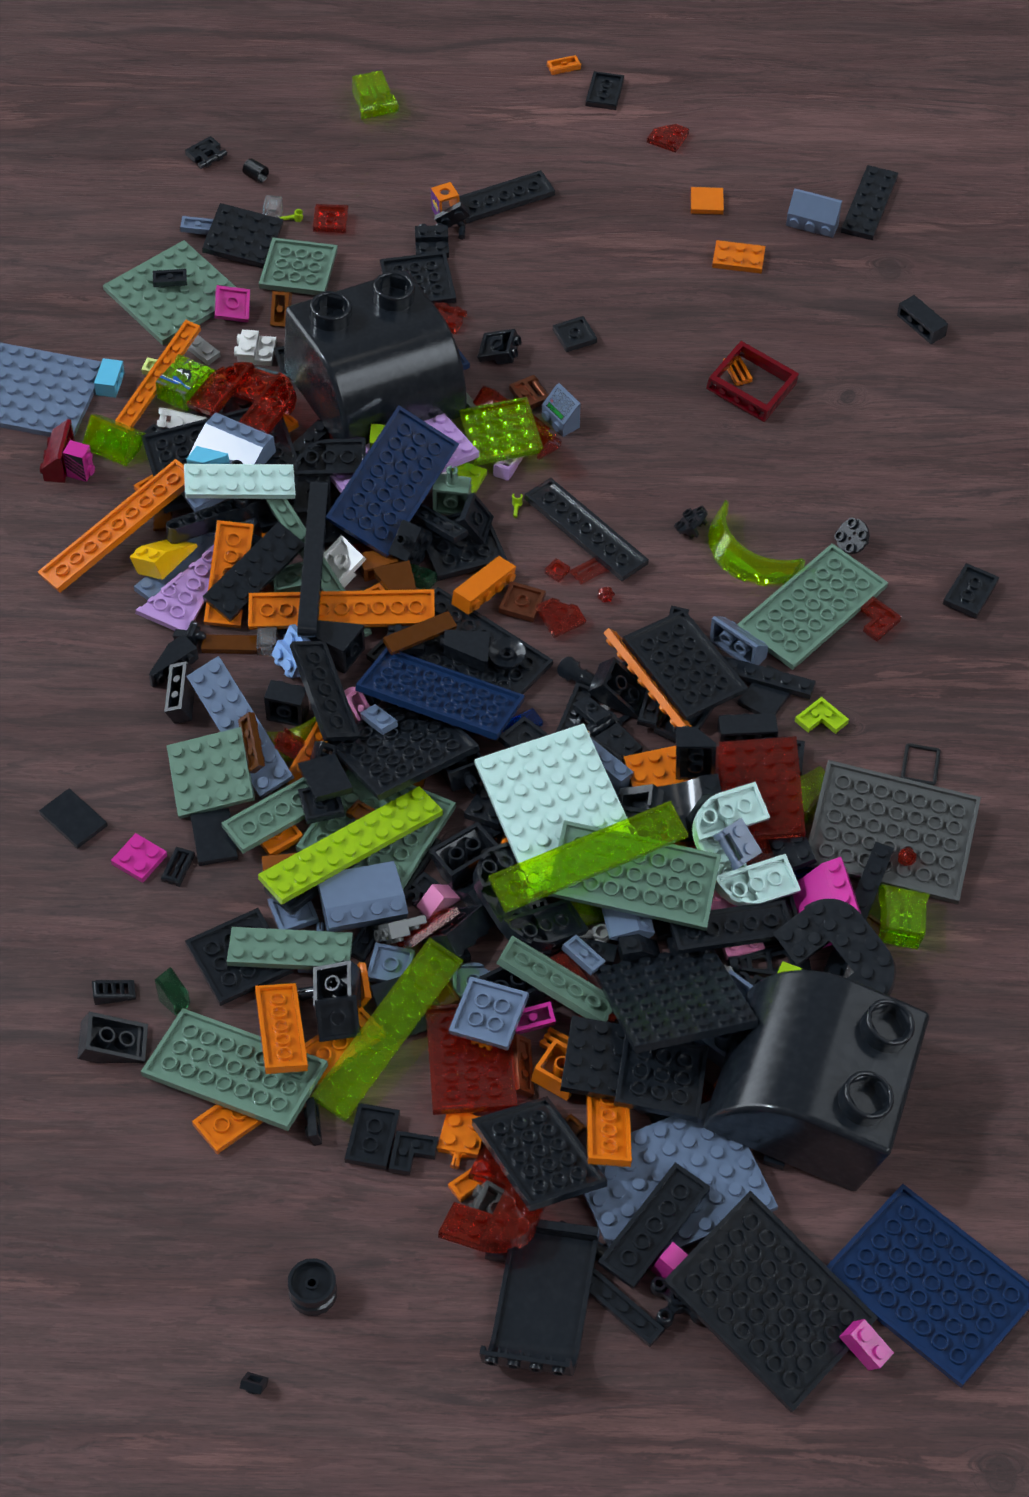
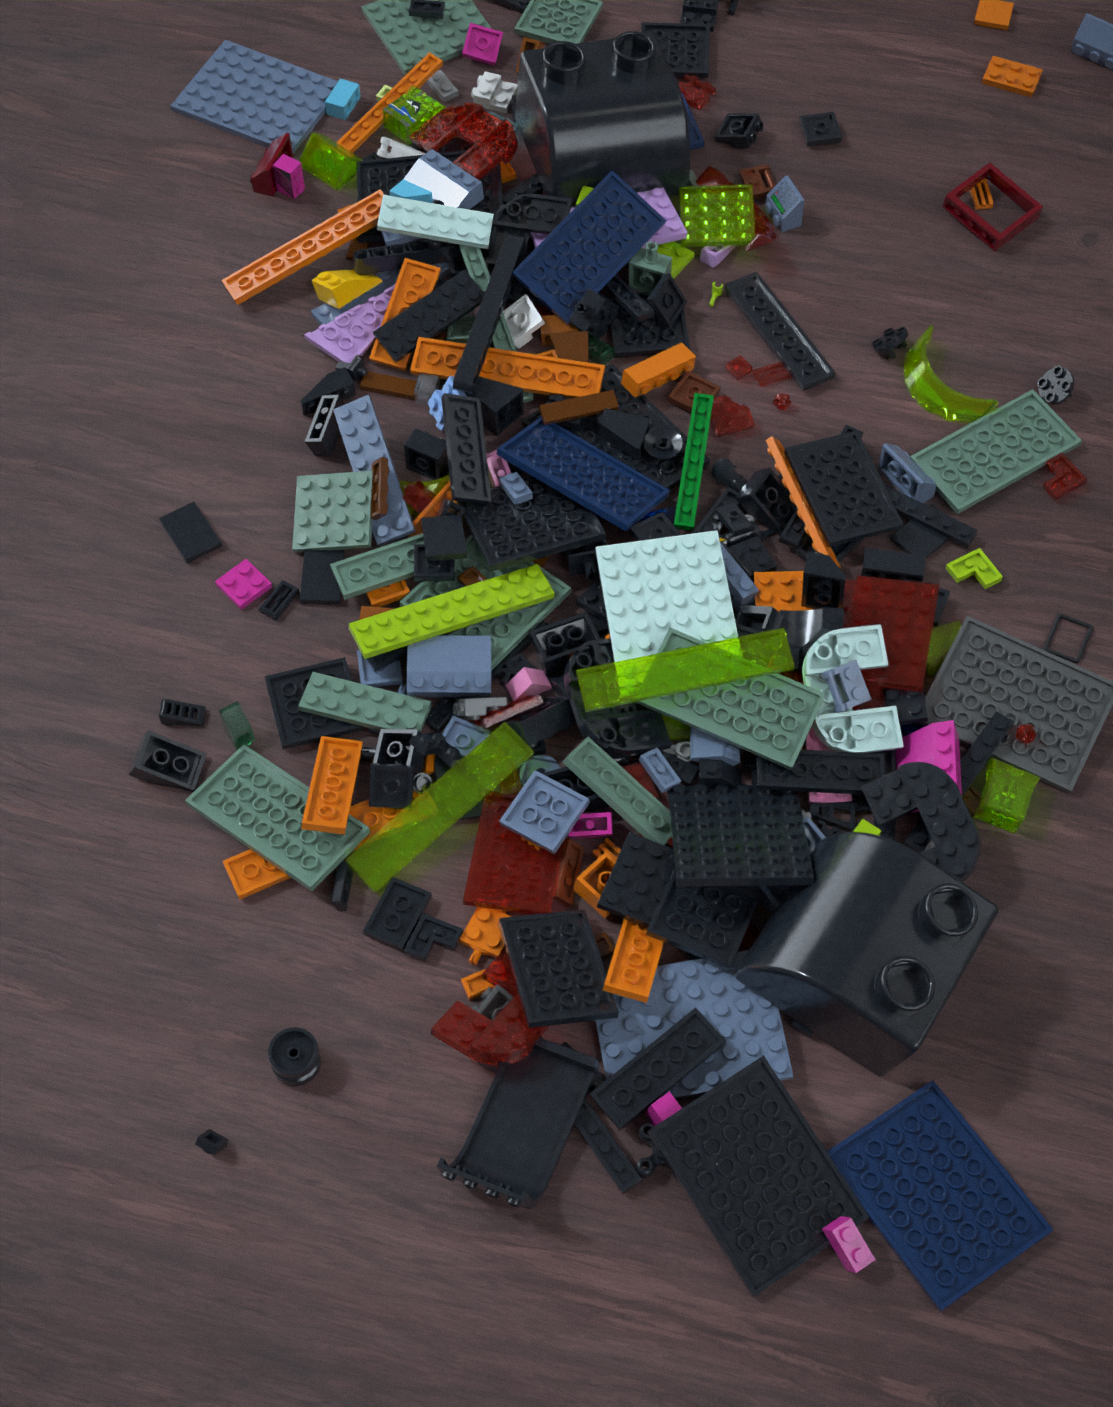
camera: 15 degrees right, 5 degrees up
none -> black plate [409,732,465,767]
none -> black plate [413,773,432,794]
none -> green plate [674,393,714,531]

